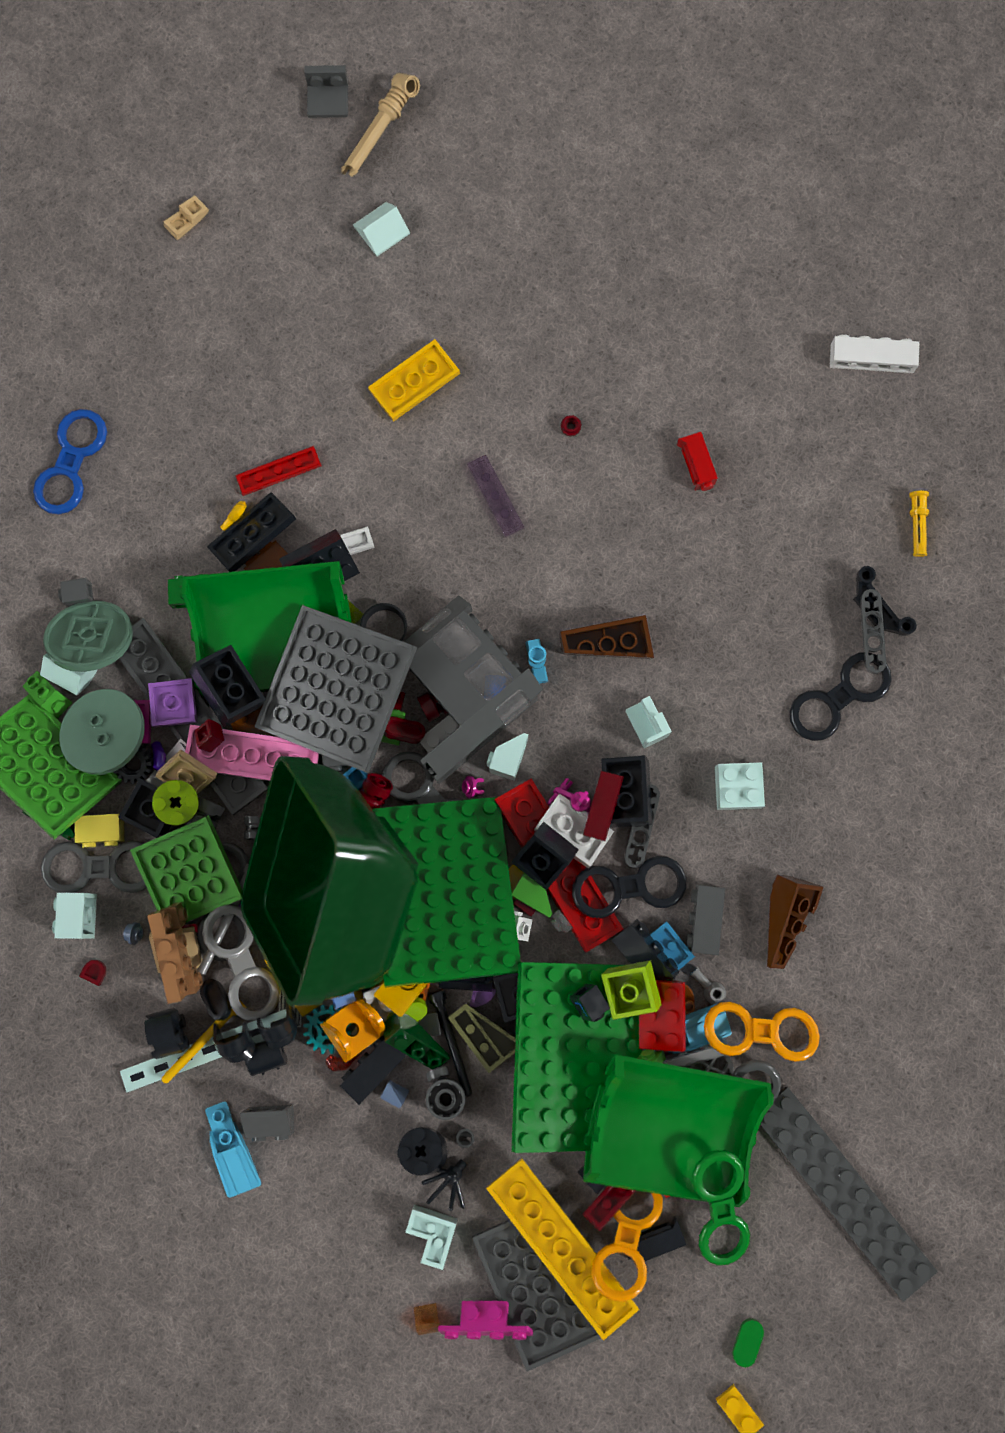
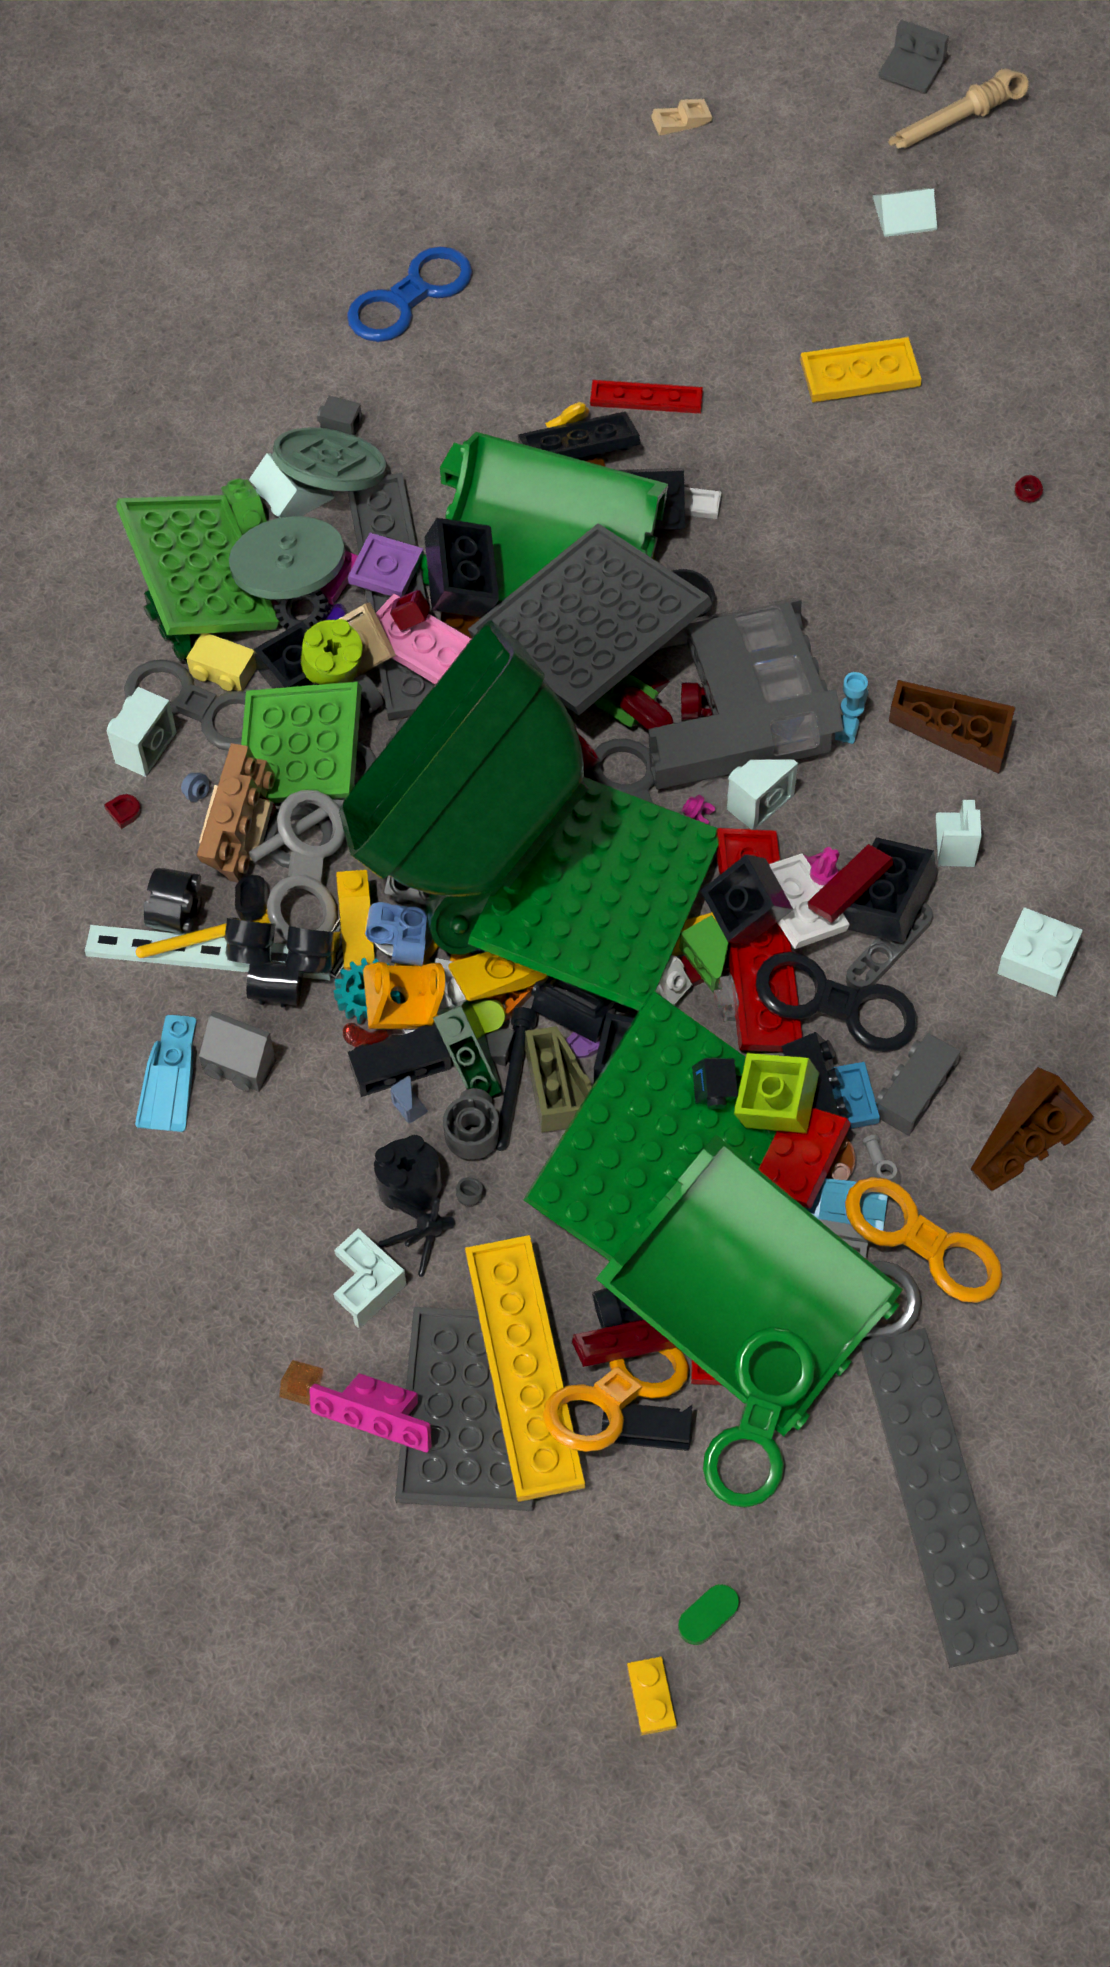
camera: 25 degrees right, 20 degrees down
clear purple tile [467,455,524,538] -> none

